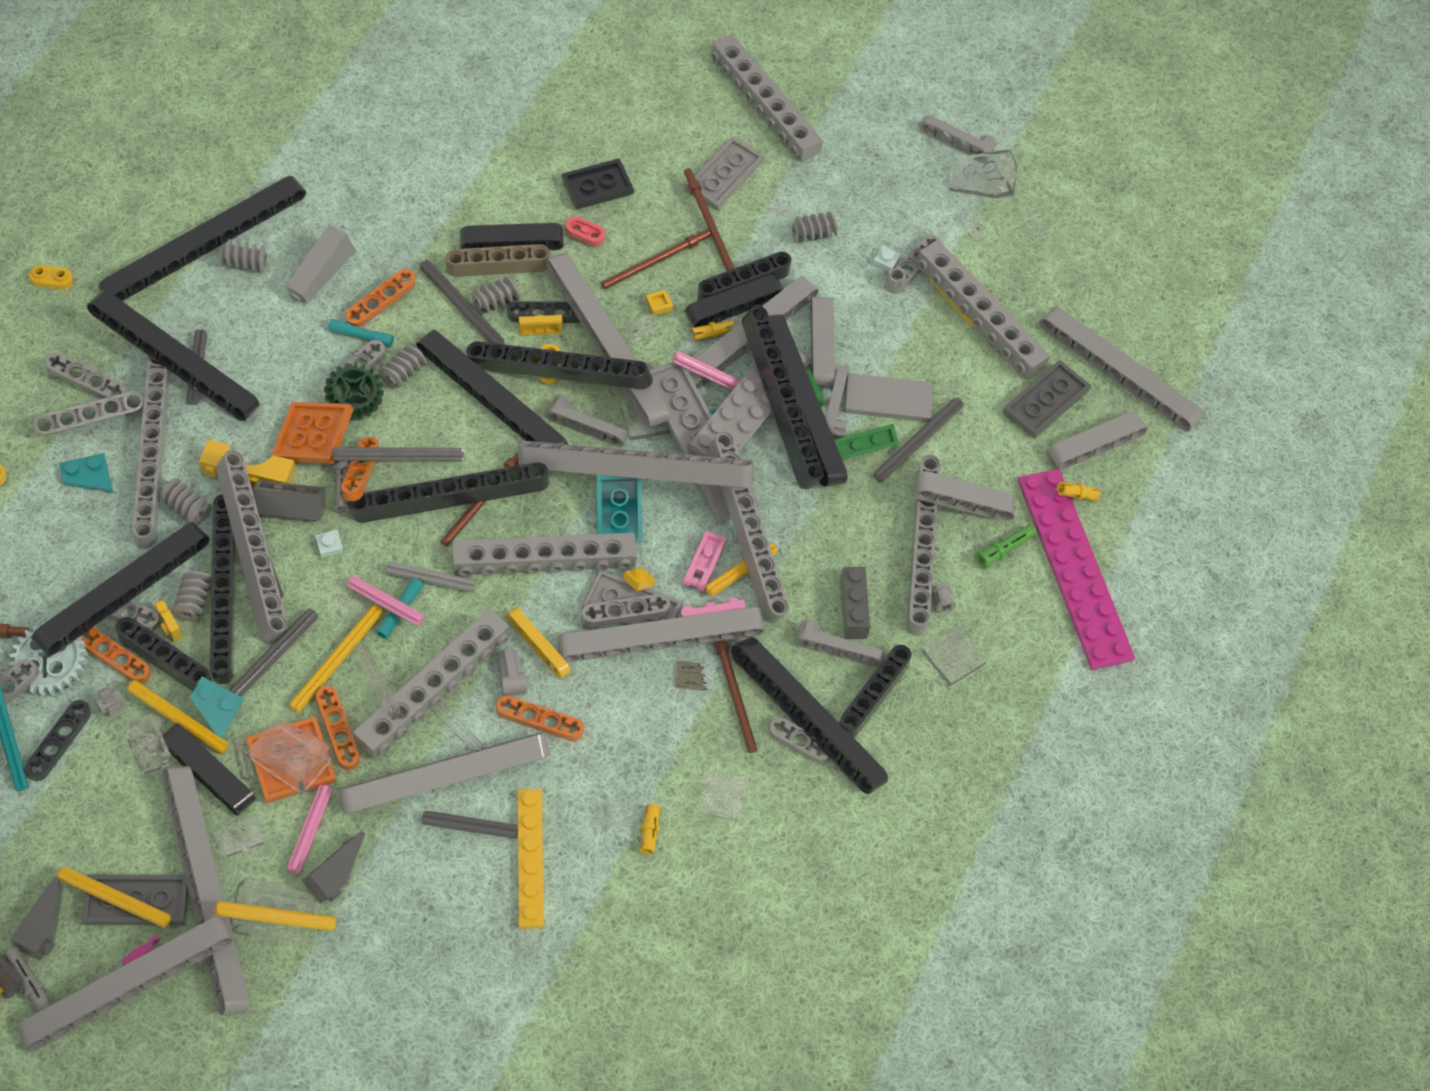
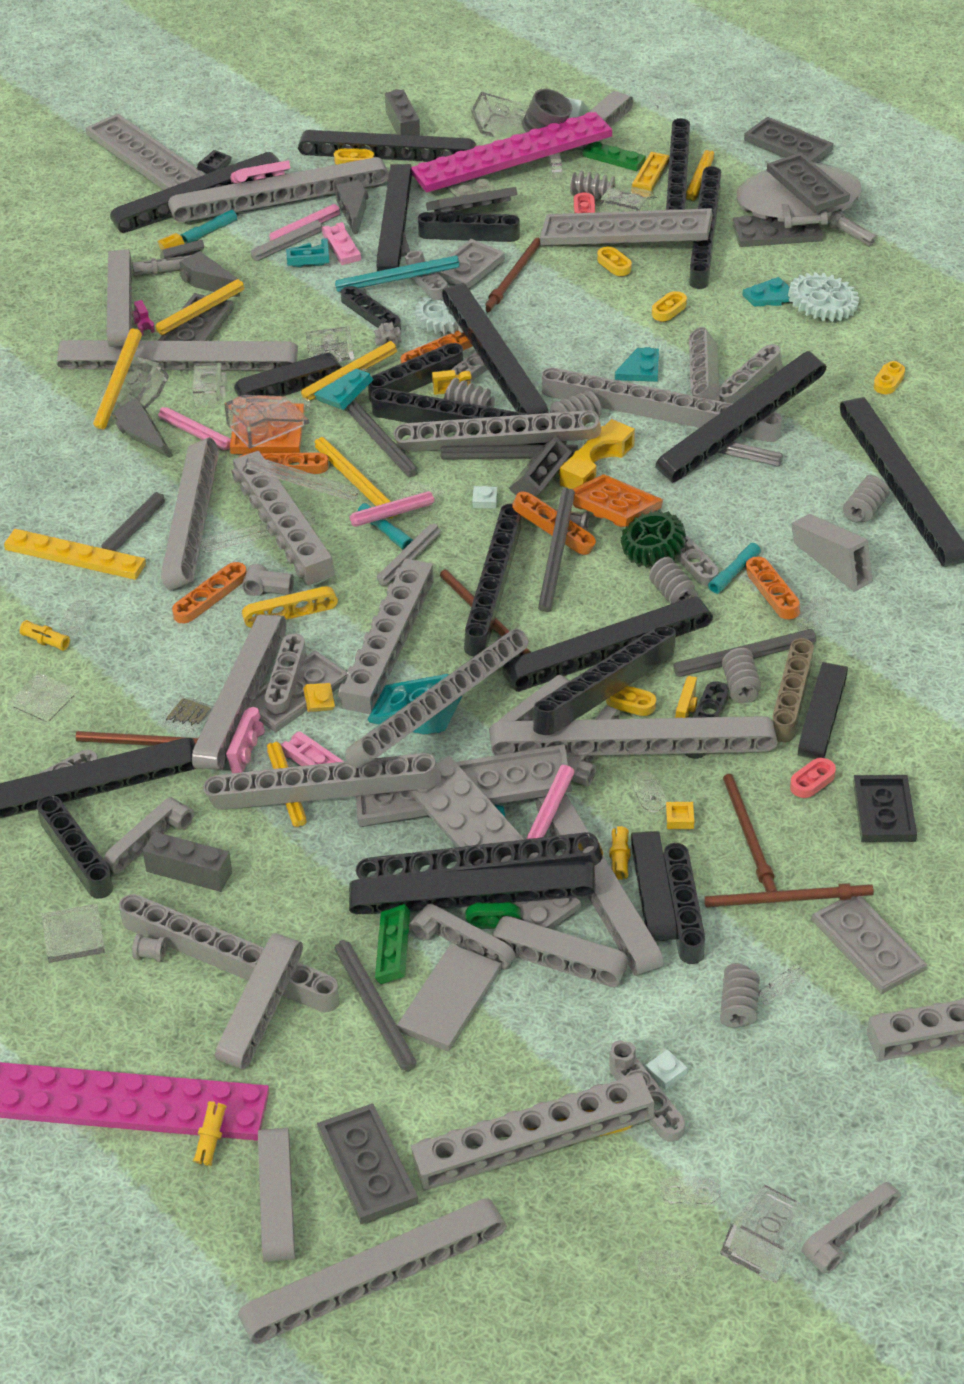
camera: 120 degrees right, 15 degrees down
bright green pin [975,524,1037,569] -> none

